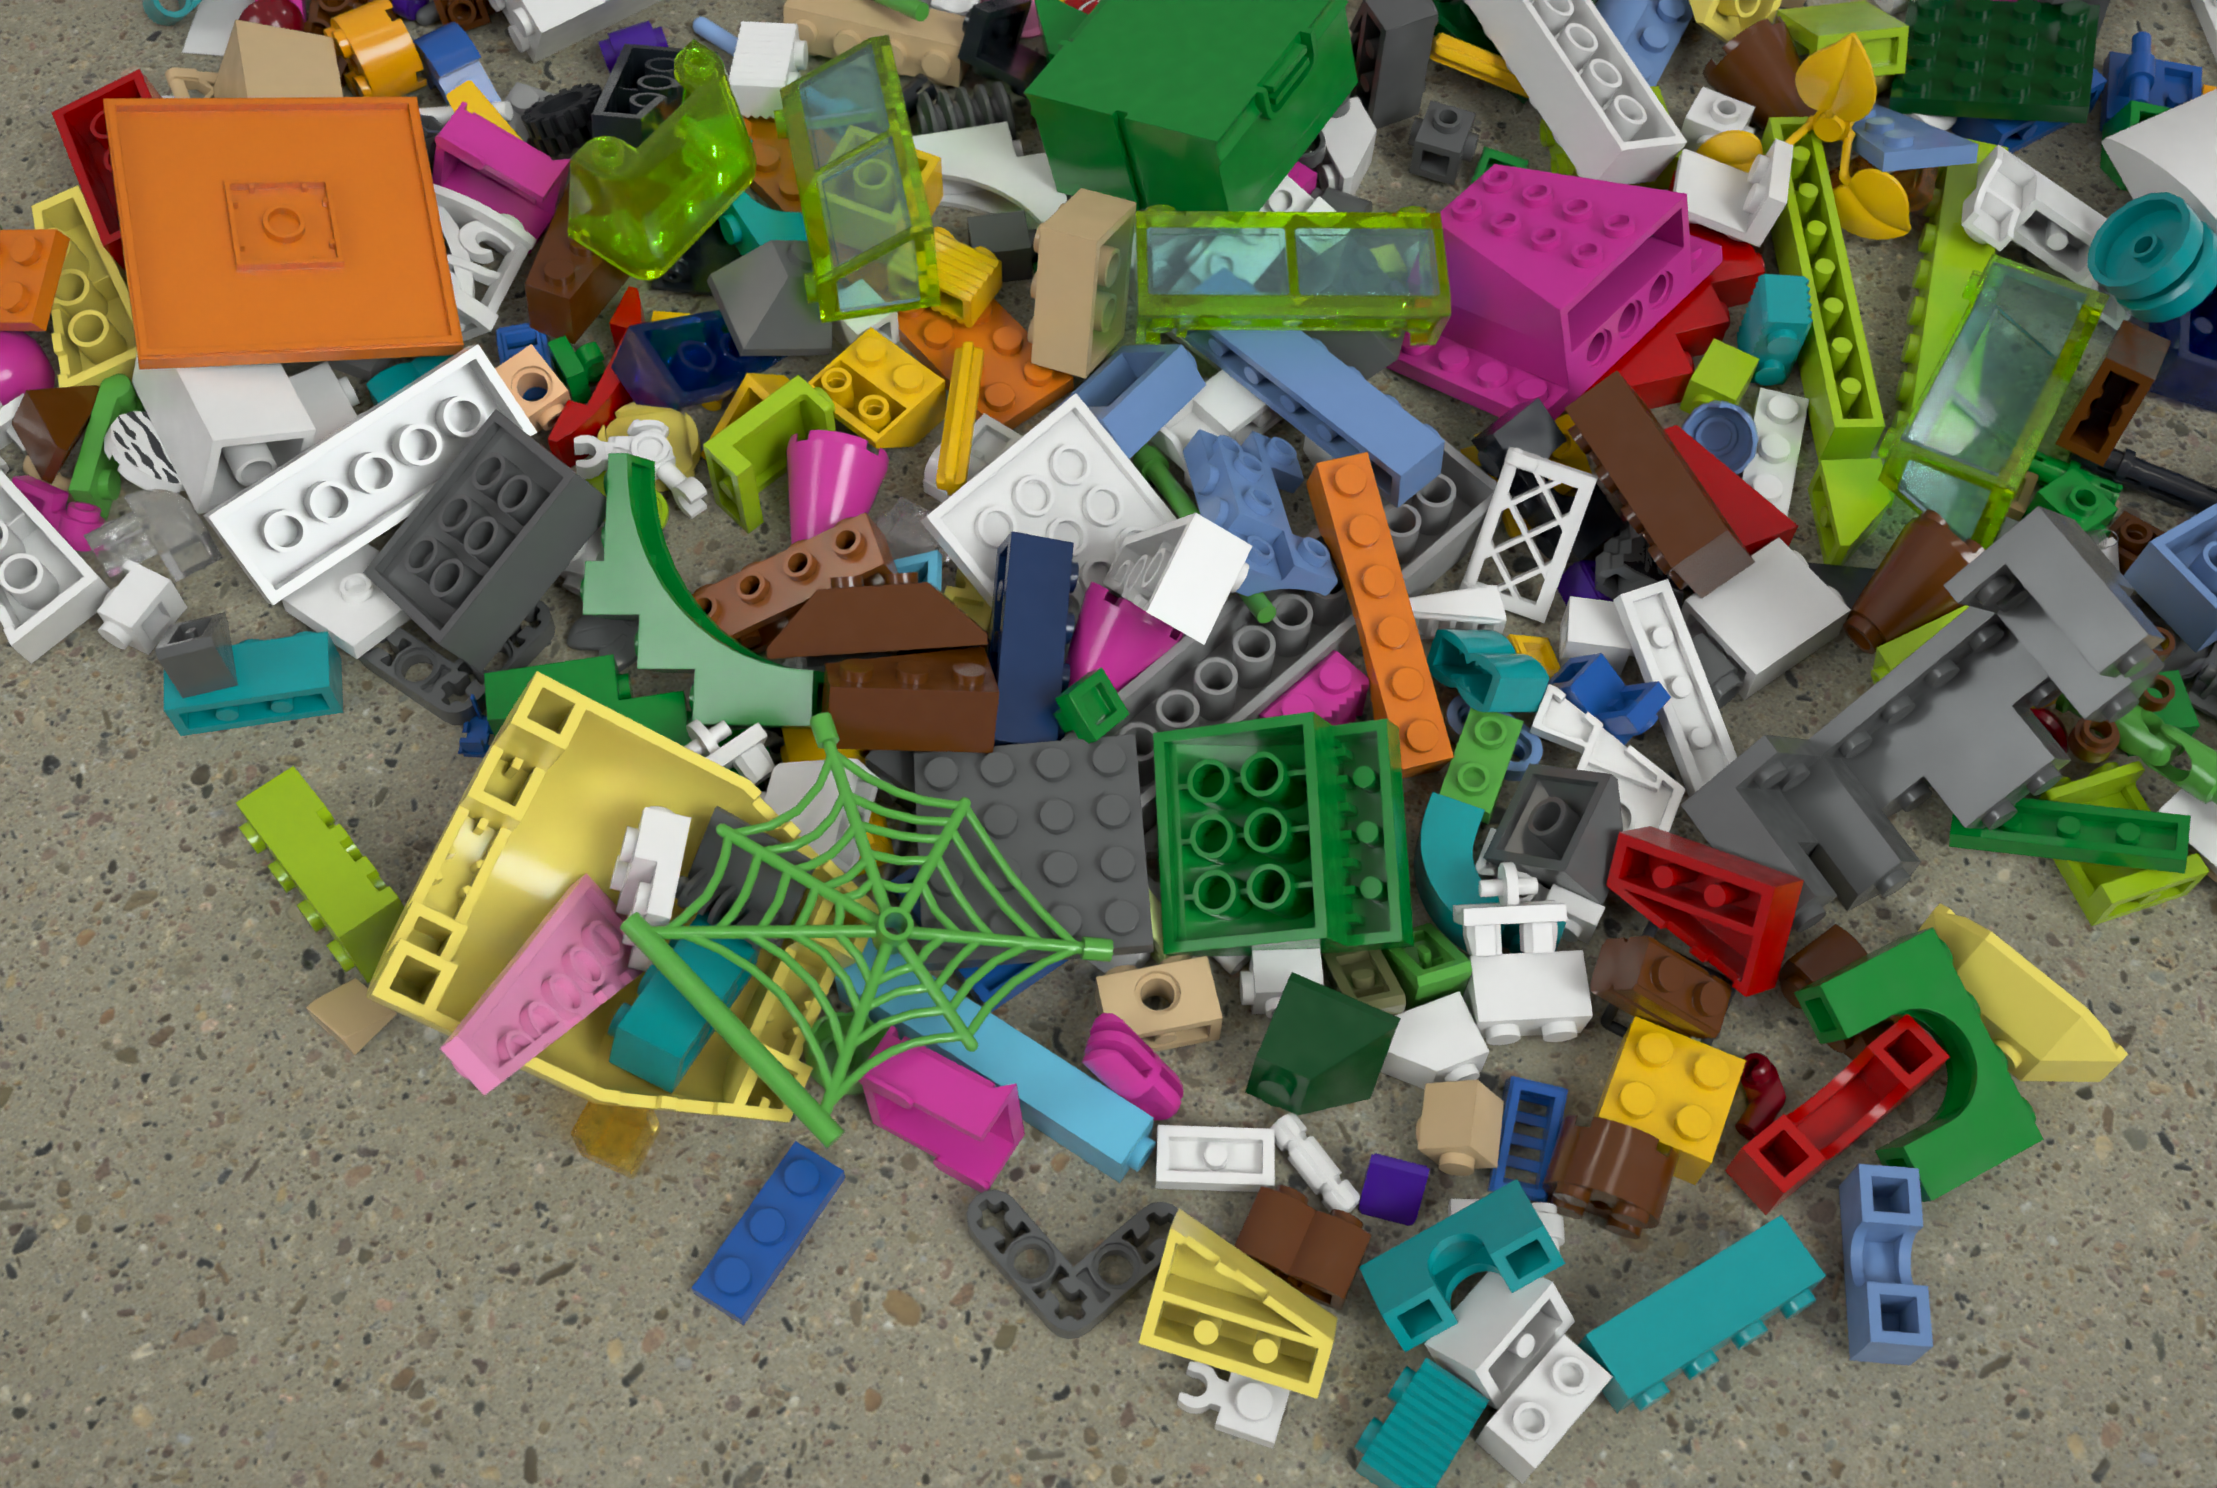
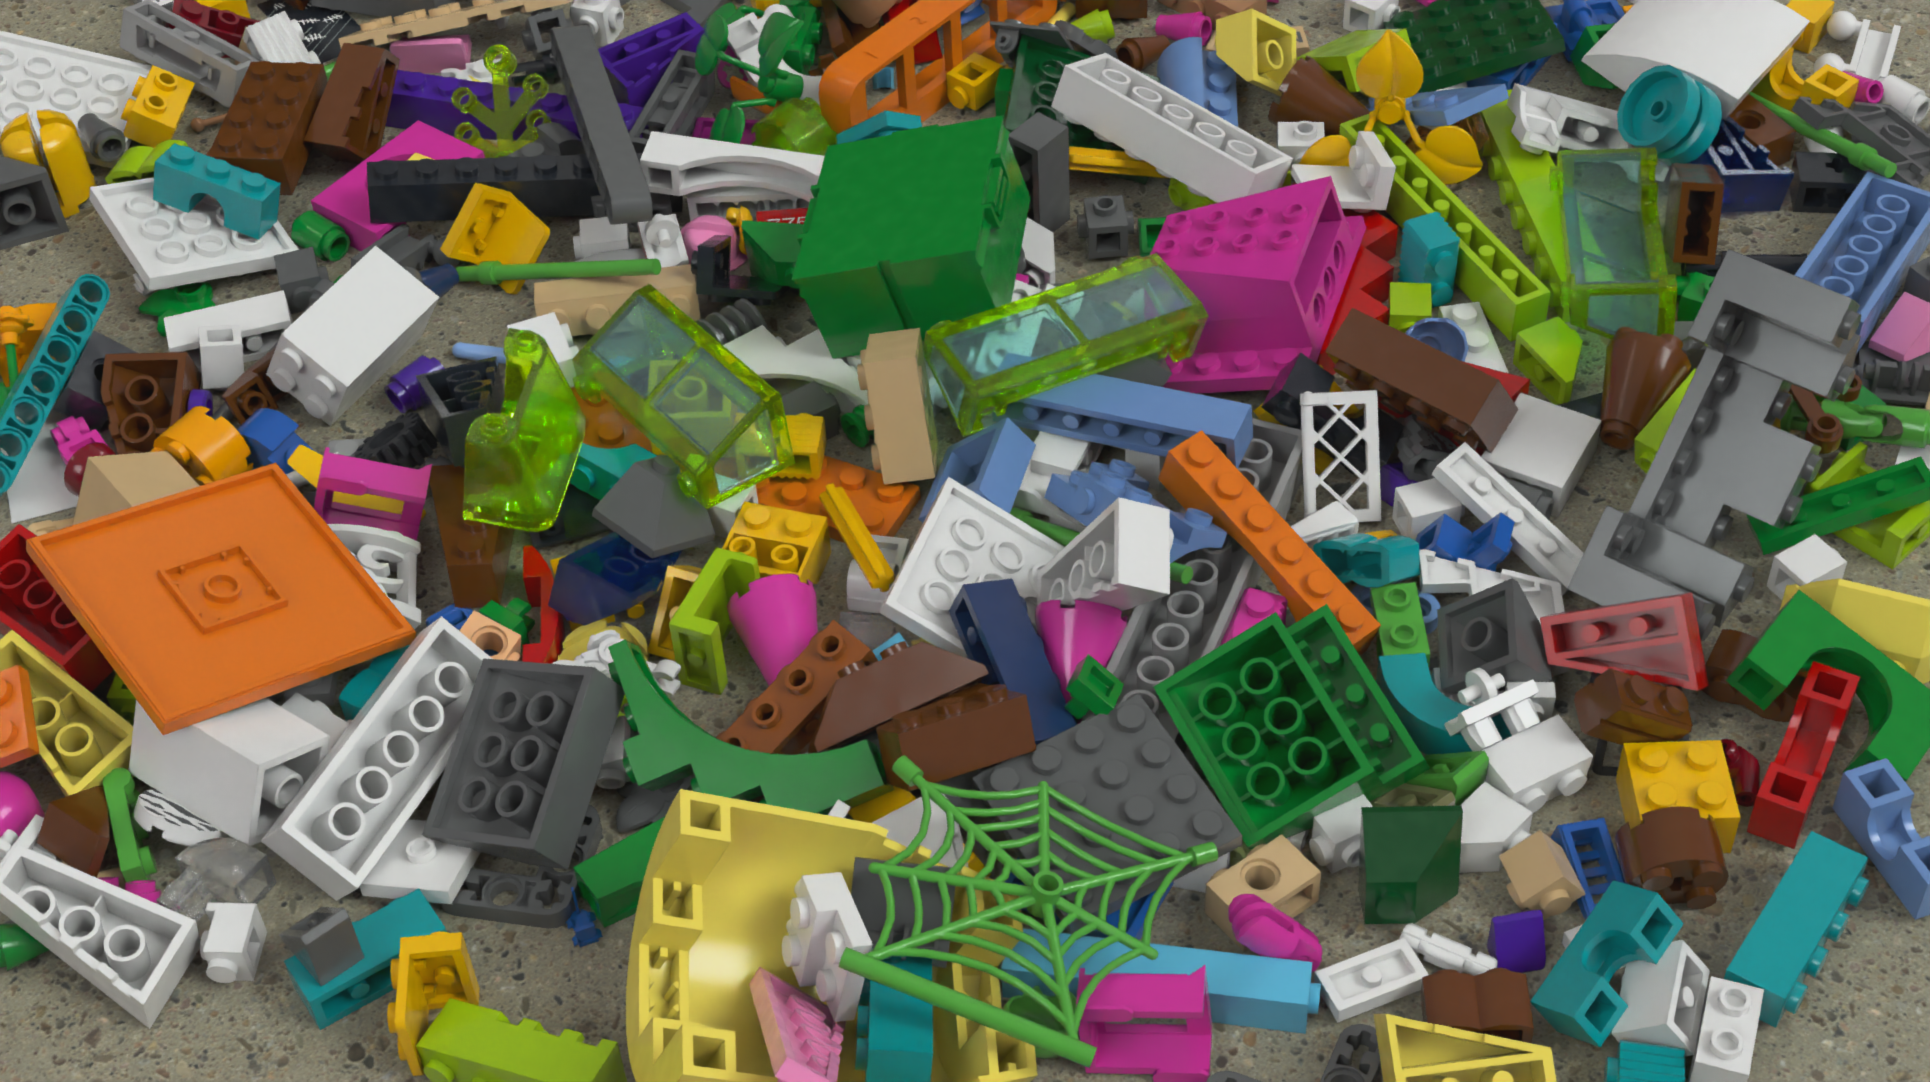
camera: 20 degrees left, 15 degrees down
none -> yellow bracket [387,932,480,1076]
none -> white brick [1767,534,1847,600]

